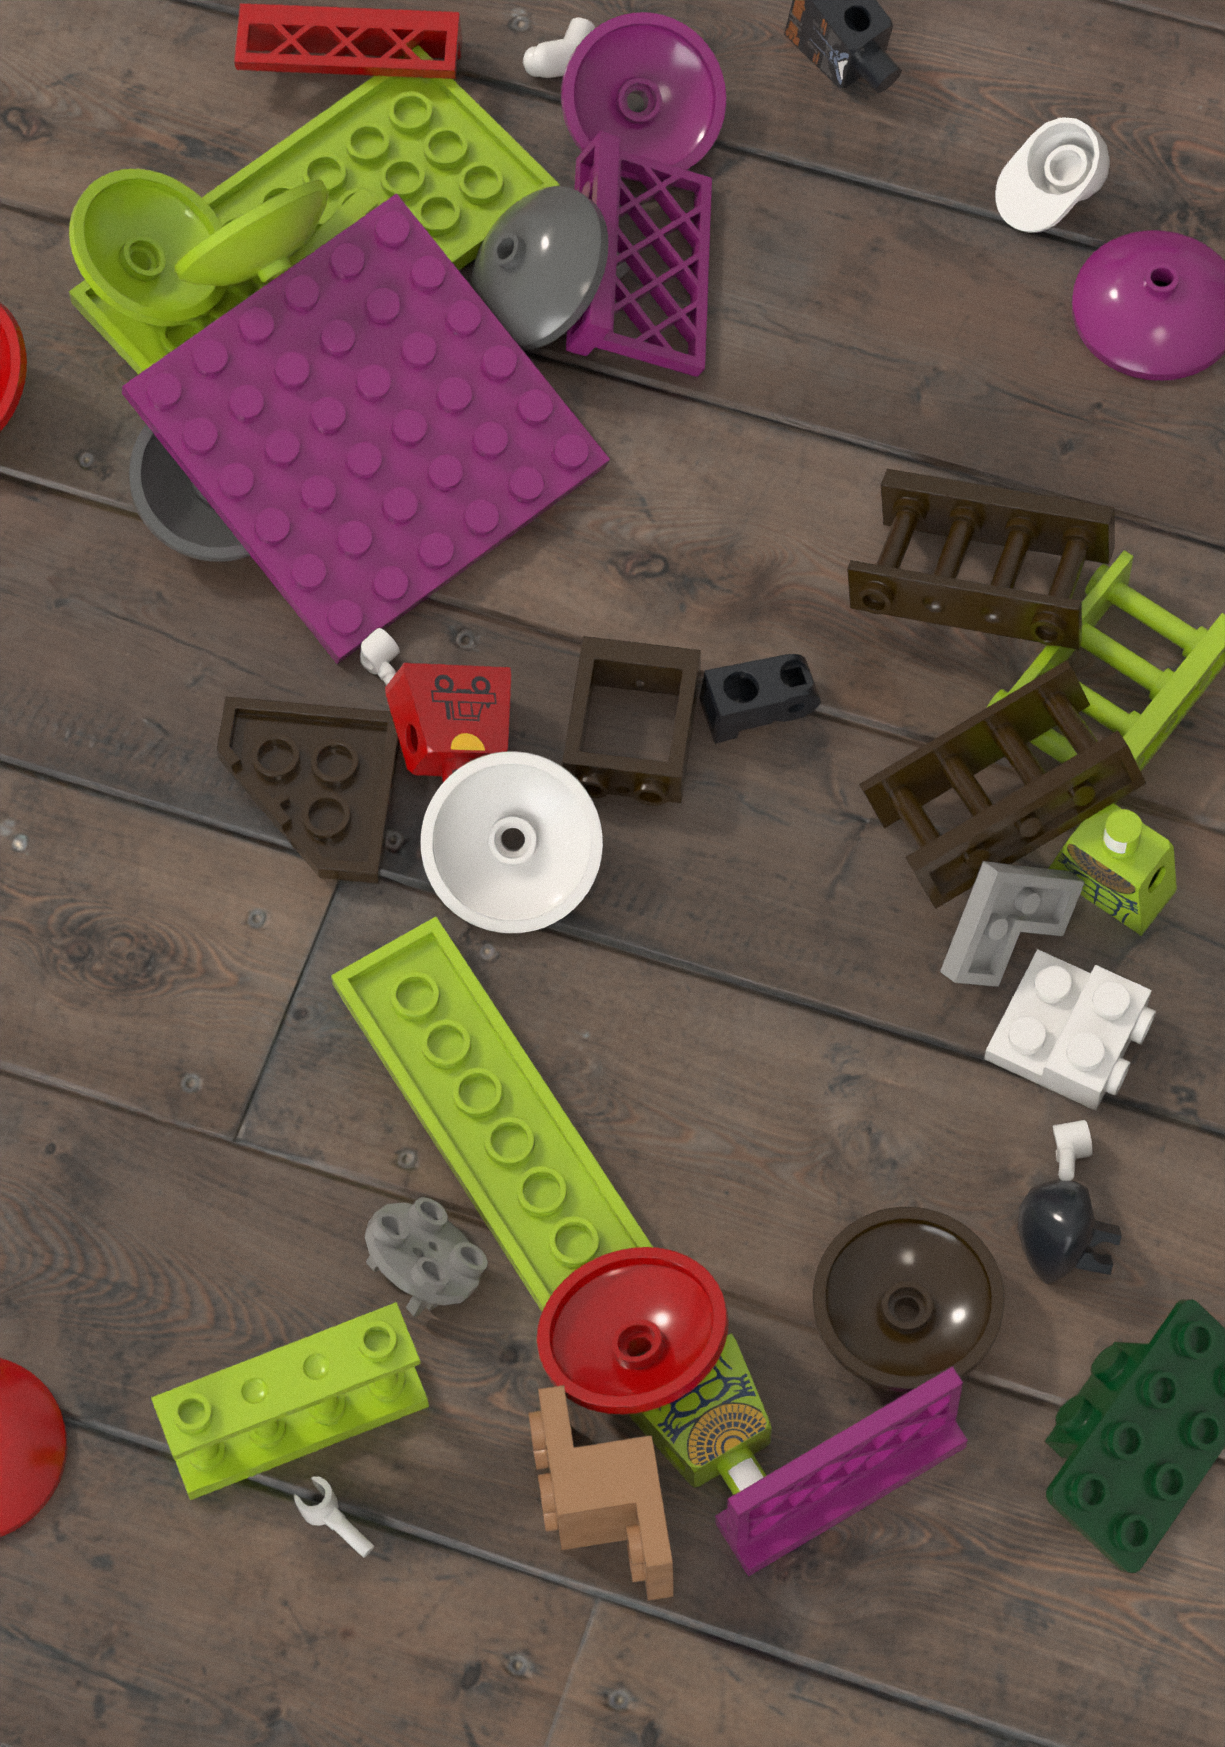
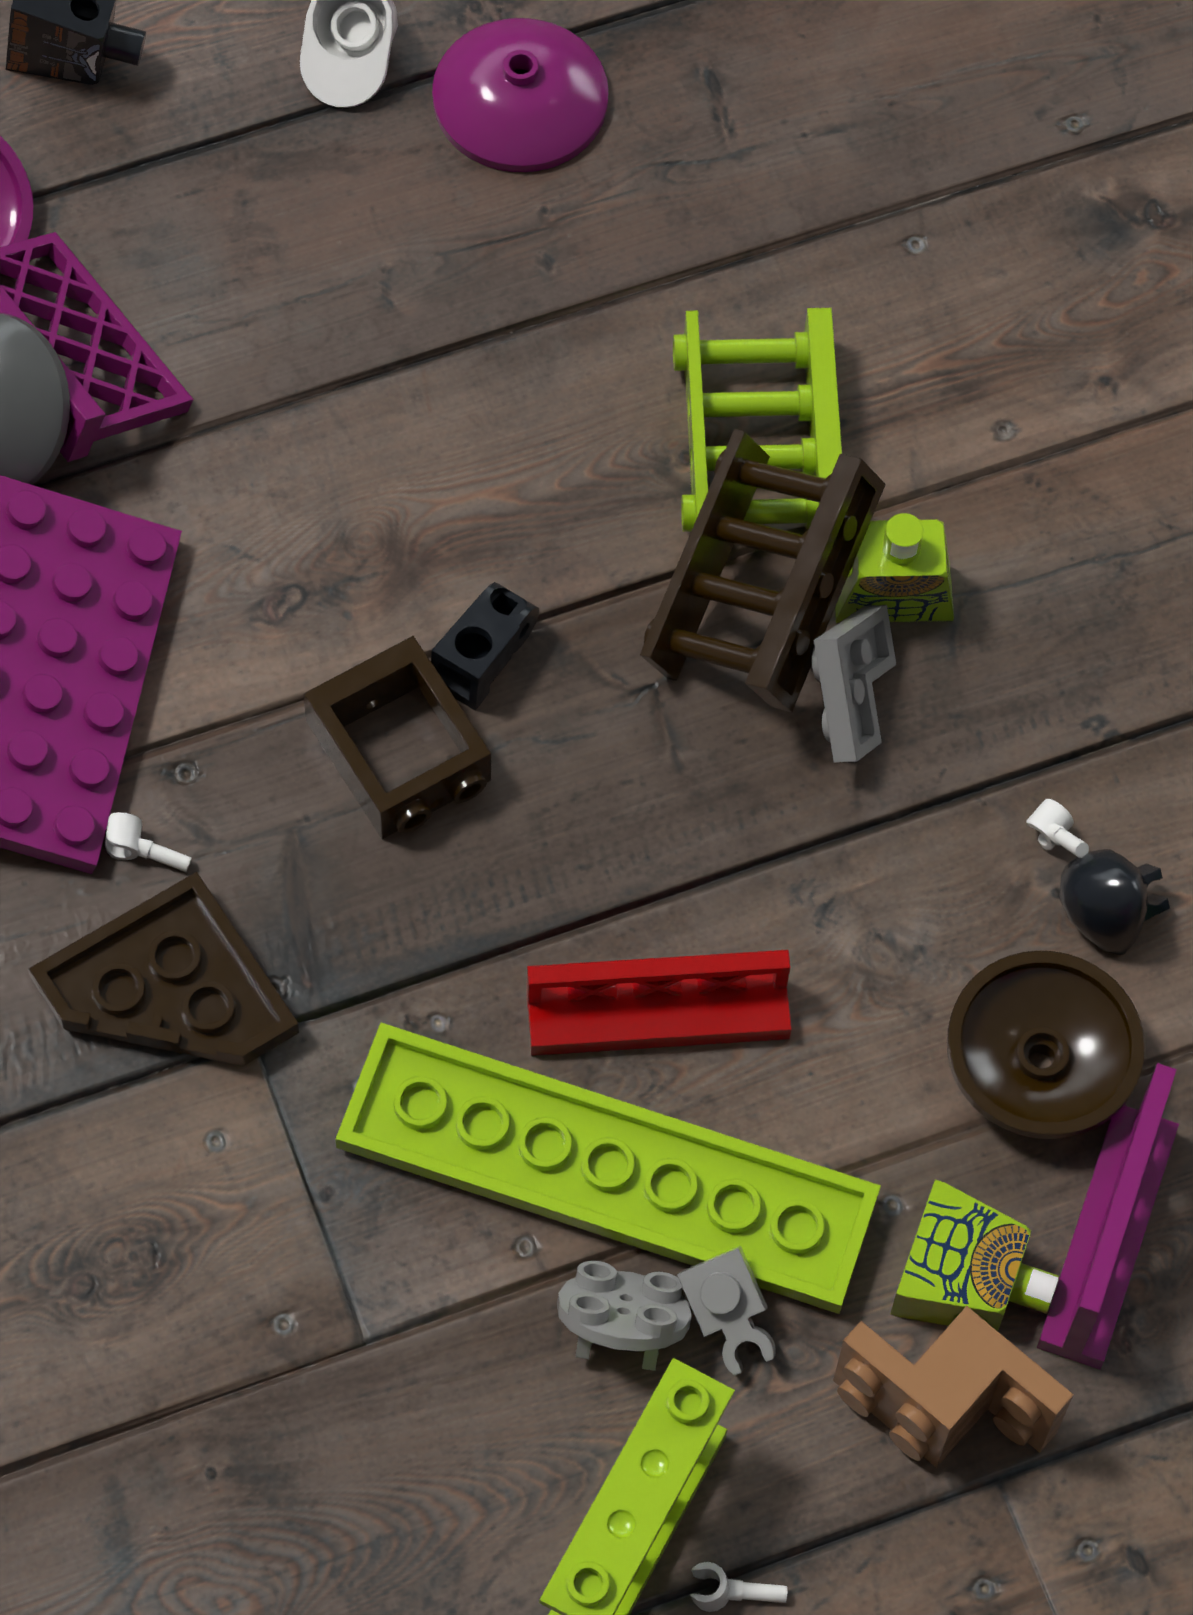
camera: 45 degrees left, 0 degrees up
red torso [385,663,511,783] -> none
white dish [421,751,603,933] -> none
red dish [537,1247,729,1414] -> none
dark brown fence [847,468,1115,650] -> none
white plate [984,949,1156,1111] -> none
none -> red fence [526,950,792,1056]
none -> light grey plate [677,1246,776,1375]

